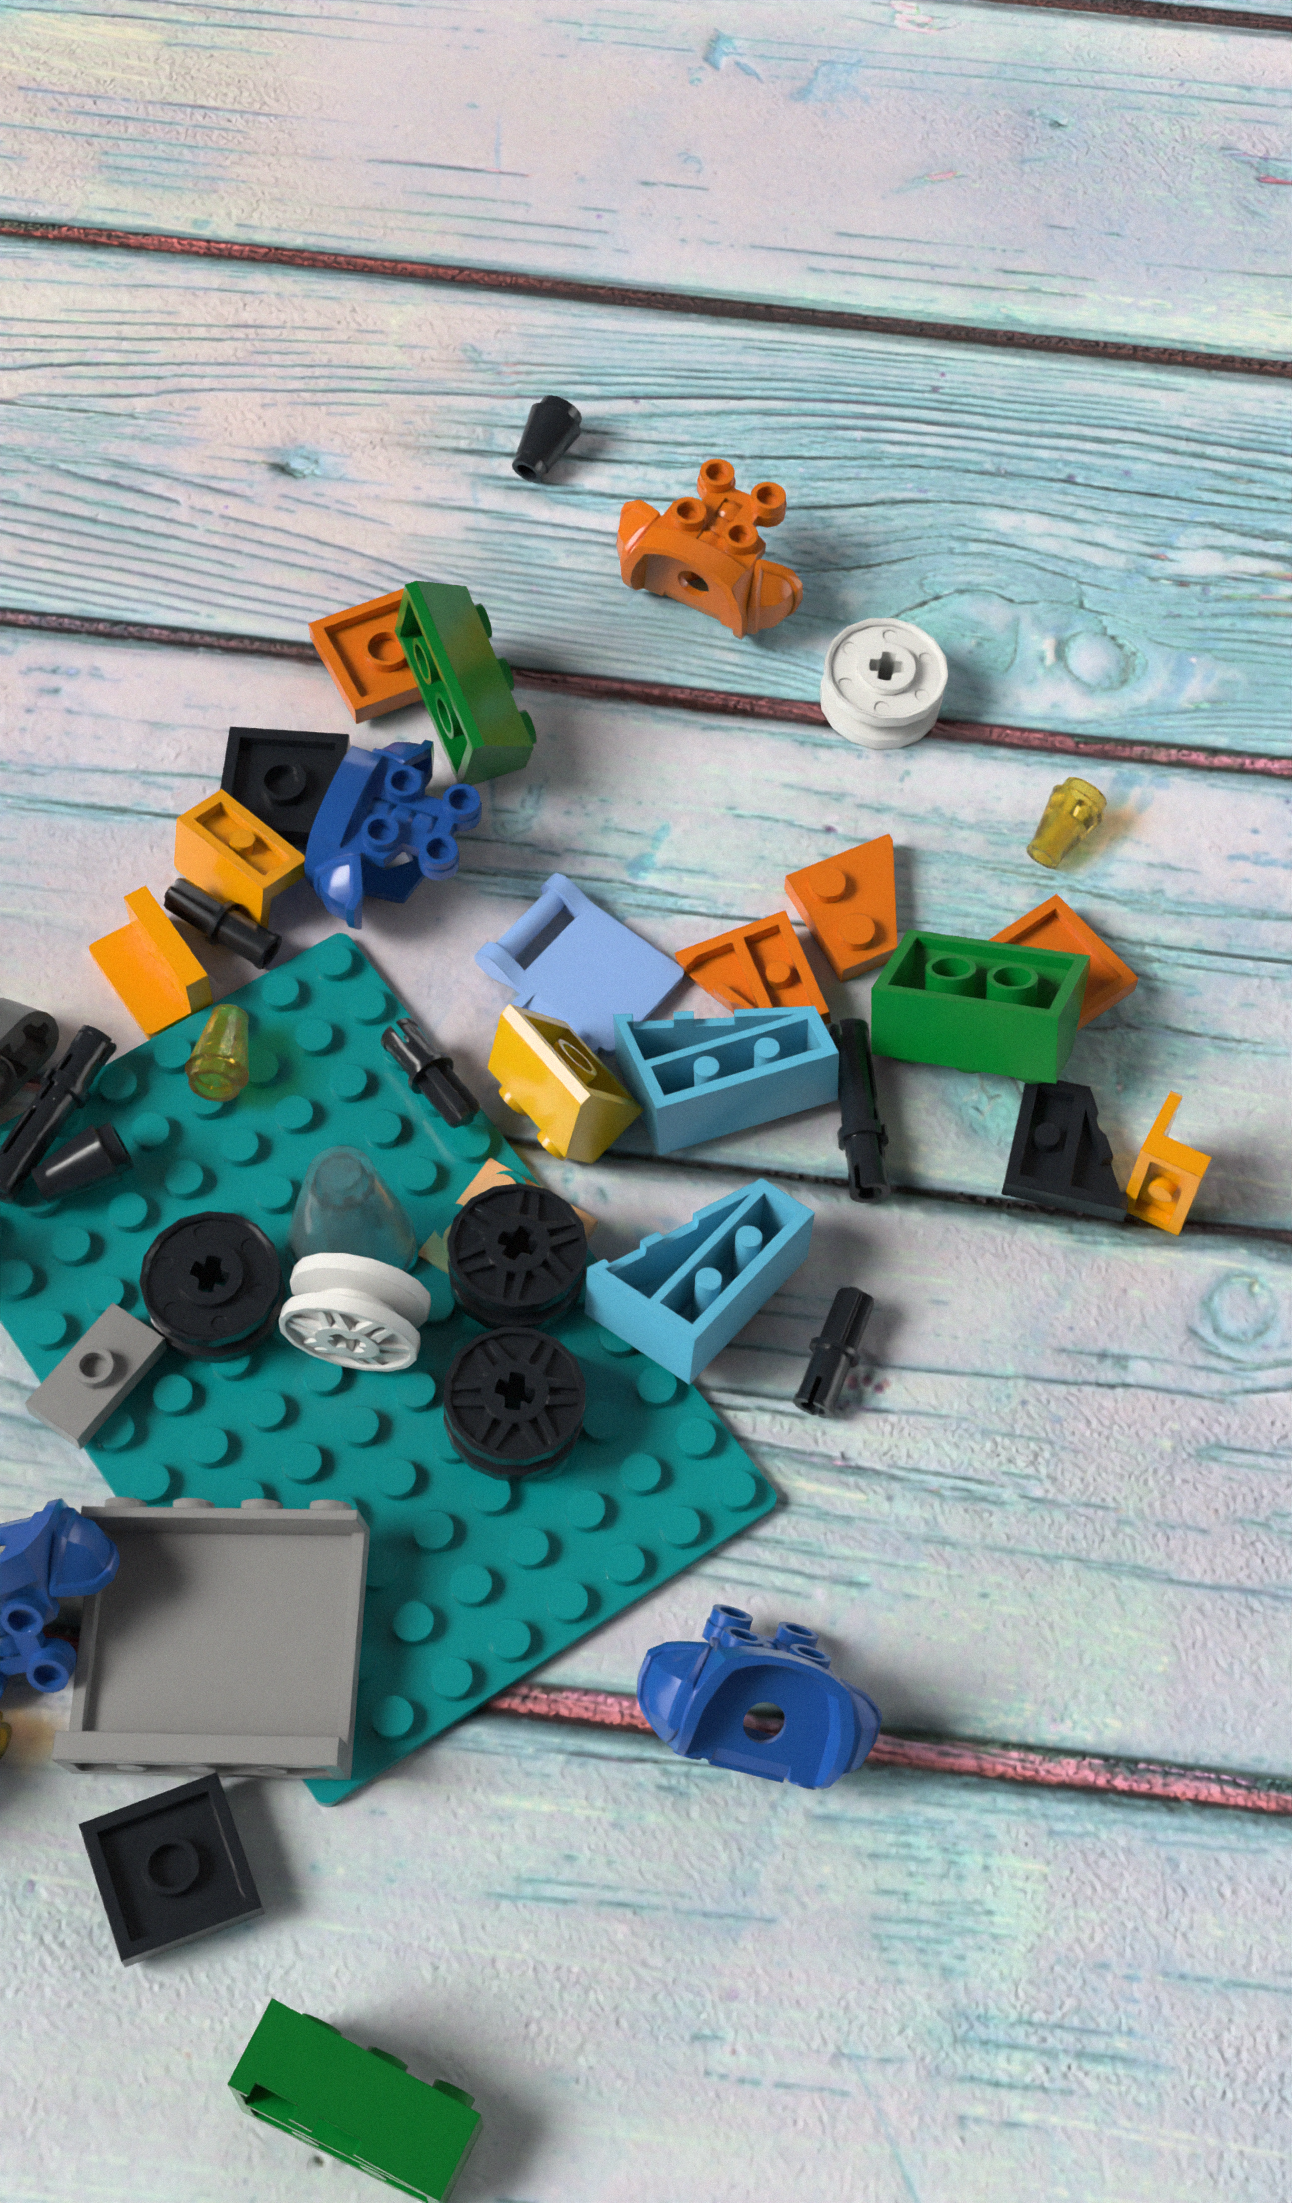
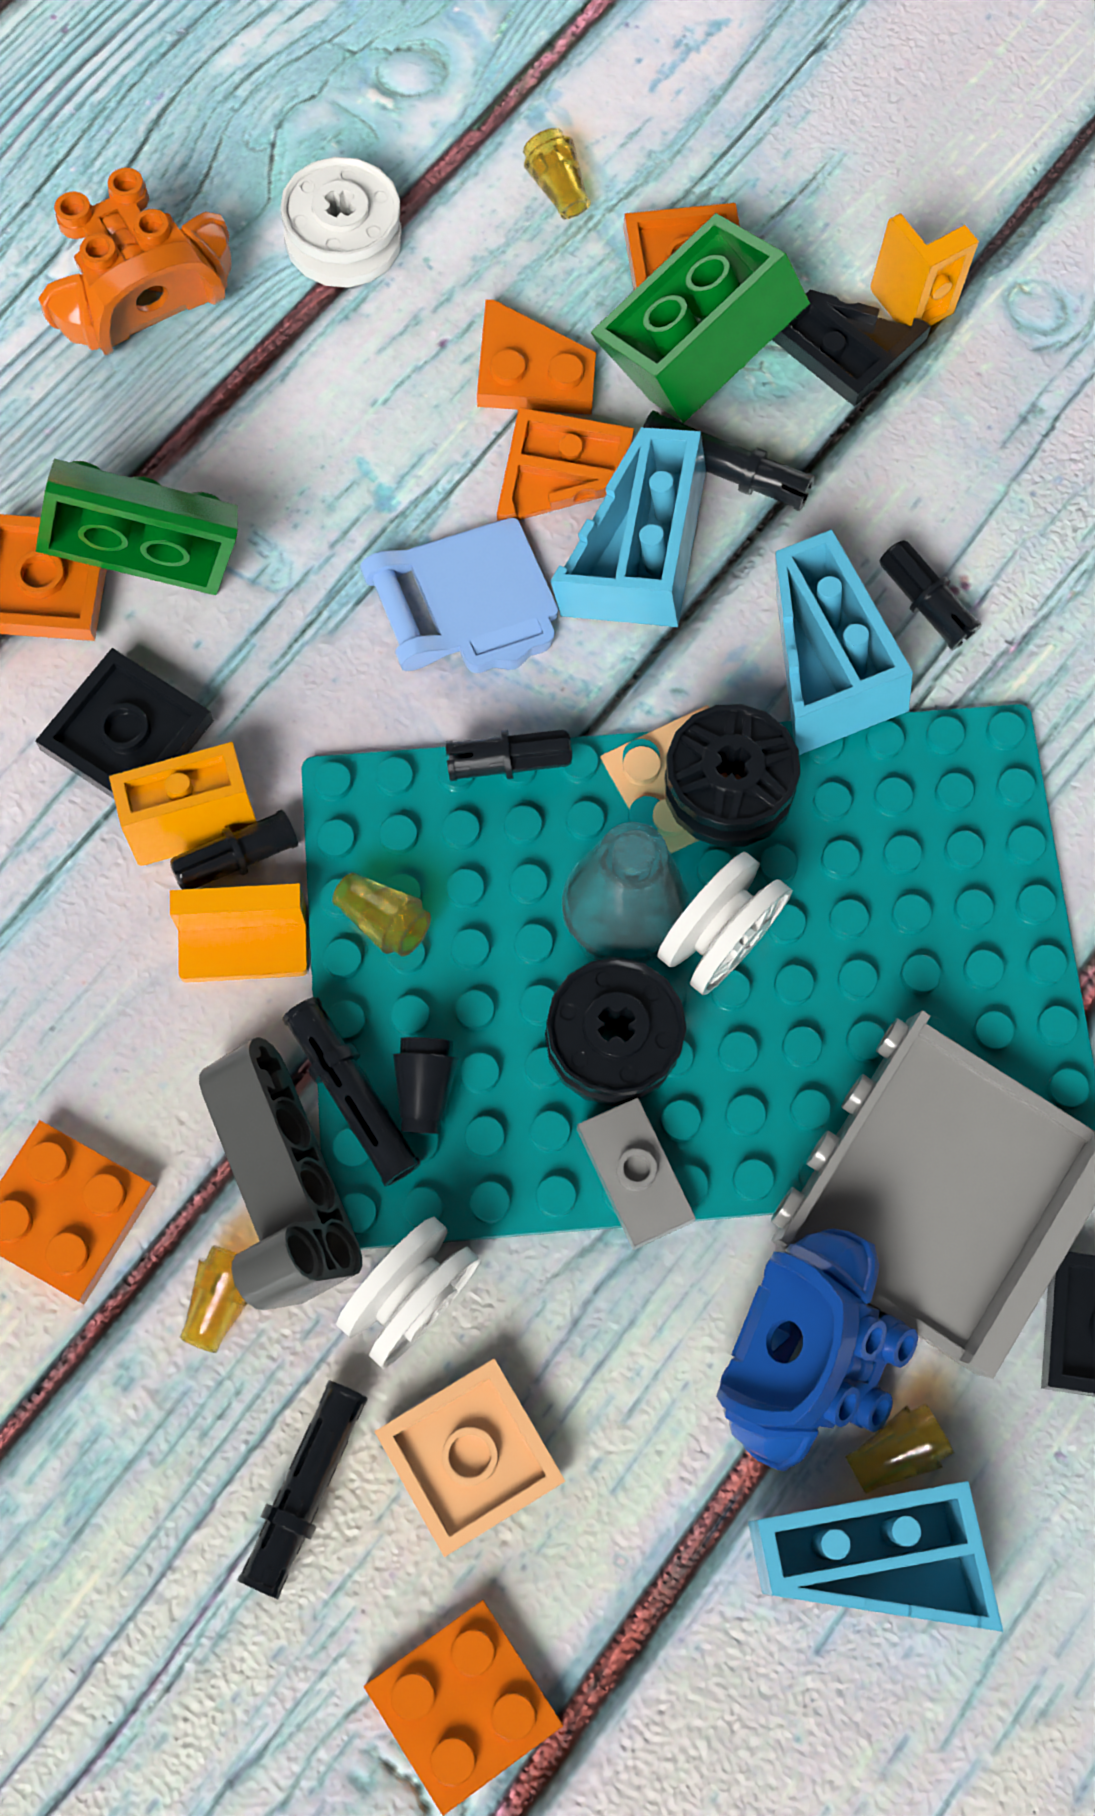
camera: 60 degrees left, 10 degrees up
blue piece [304,740,482,930] -> none
black wheel [443,1327,586,1481] -> none
yellow slope [487,1004,644,1164] -> none

